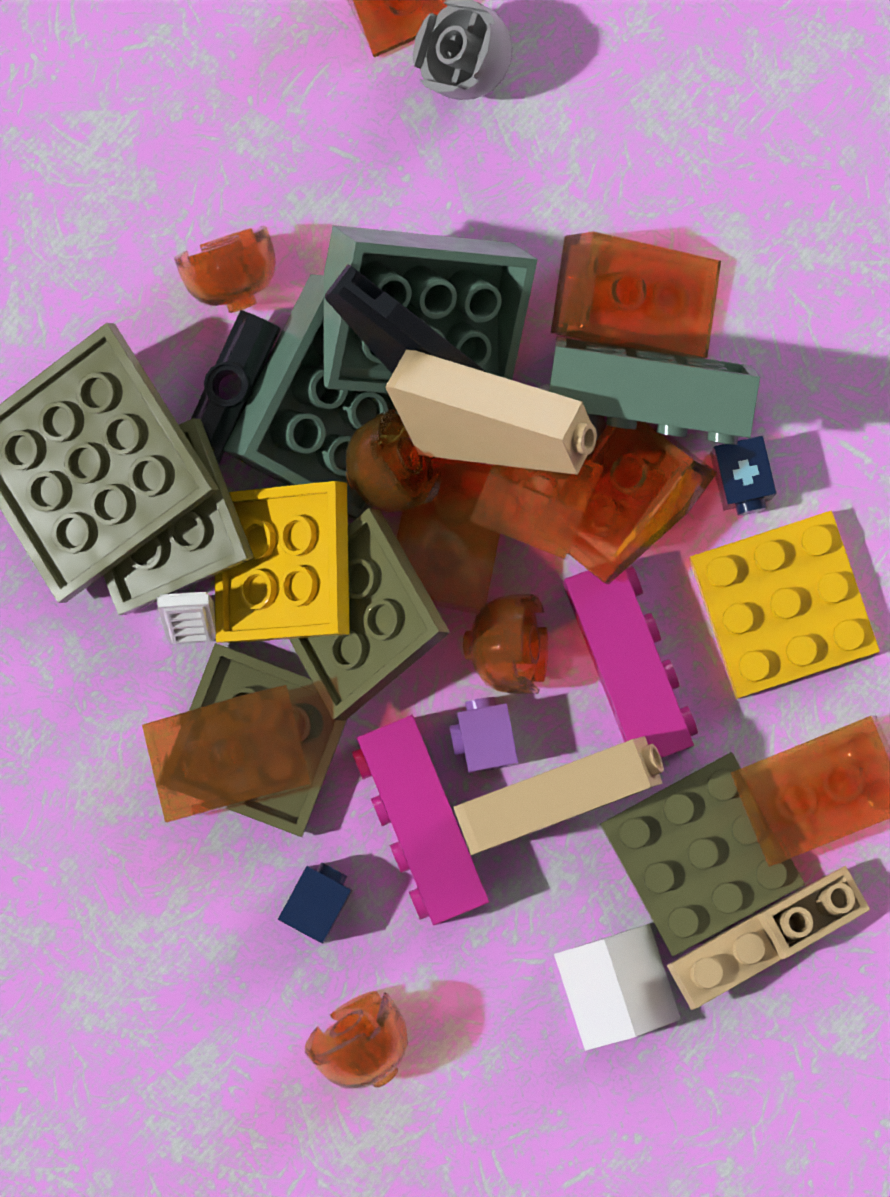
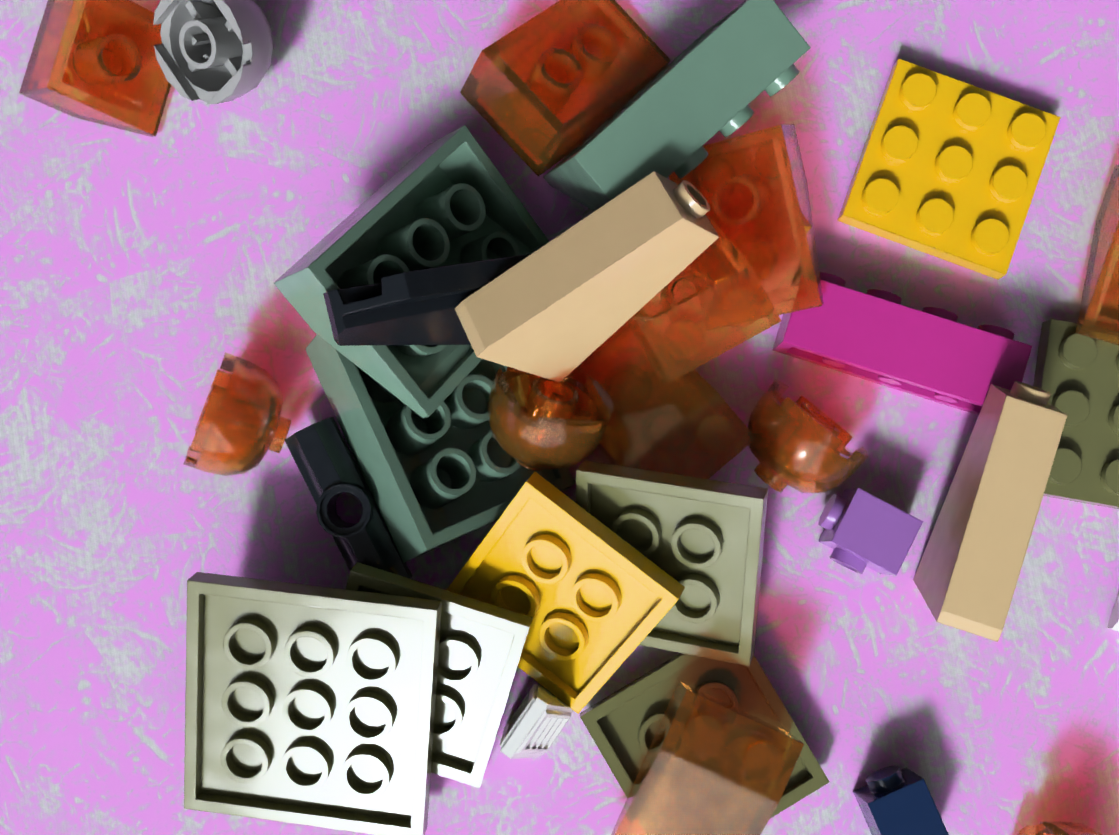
camera: 55 degrees left, 0 degrees up
dark pink brick [352,714,489,925] -> none
dark blue brick [710,435,777,516] -> none

